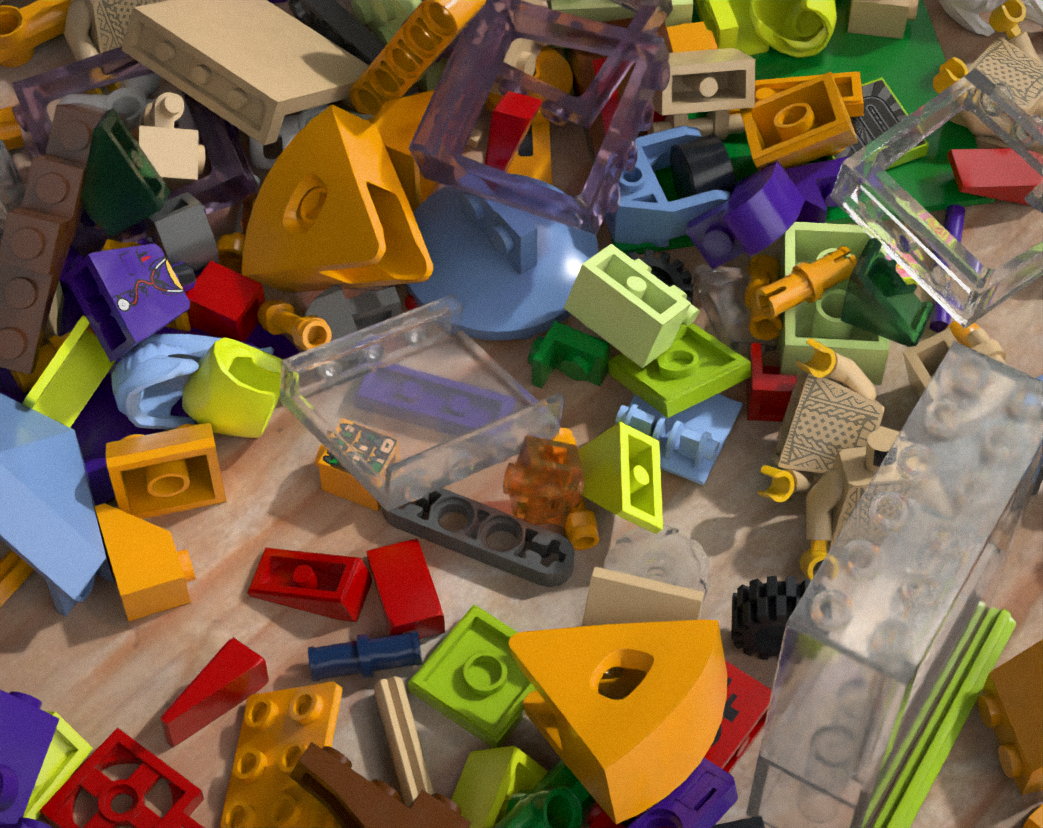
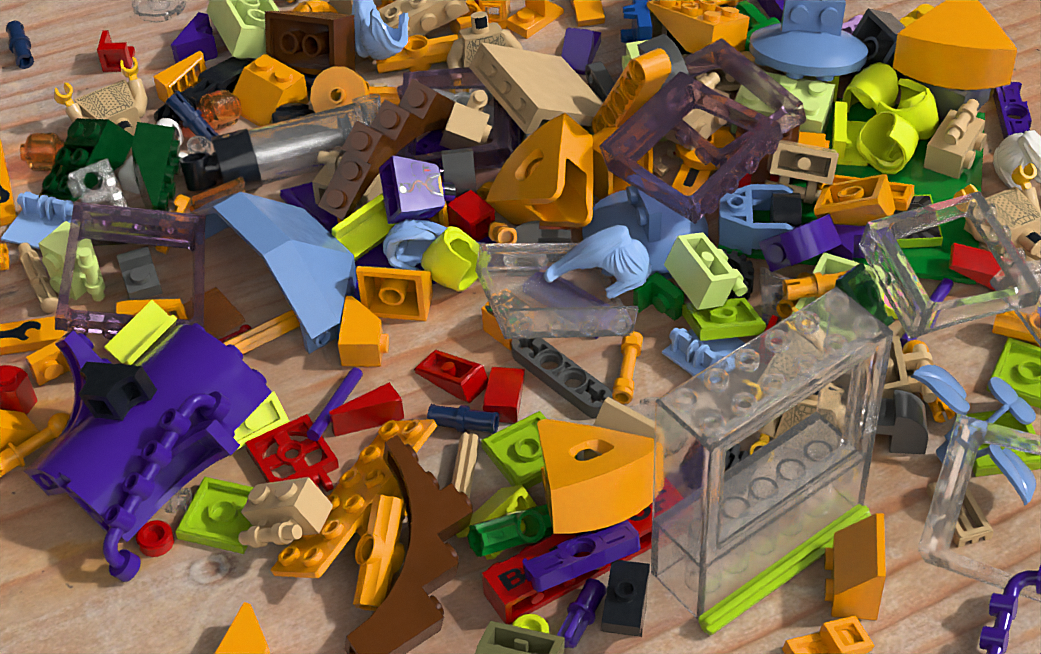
camera: 25 degrees right, 10 degrees down
clear green slope [81,108,171,238] -> none
red slope [484,91,542,186] -> none
clear orange brick [503,435,584,526] -> none
neon yellow slope [578,422,663,534] -> none
none -> dark purple bar [307,367,363,441]
none -> light blue hair [543,225,652,299]

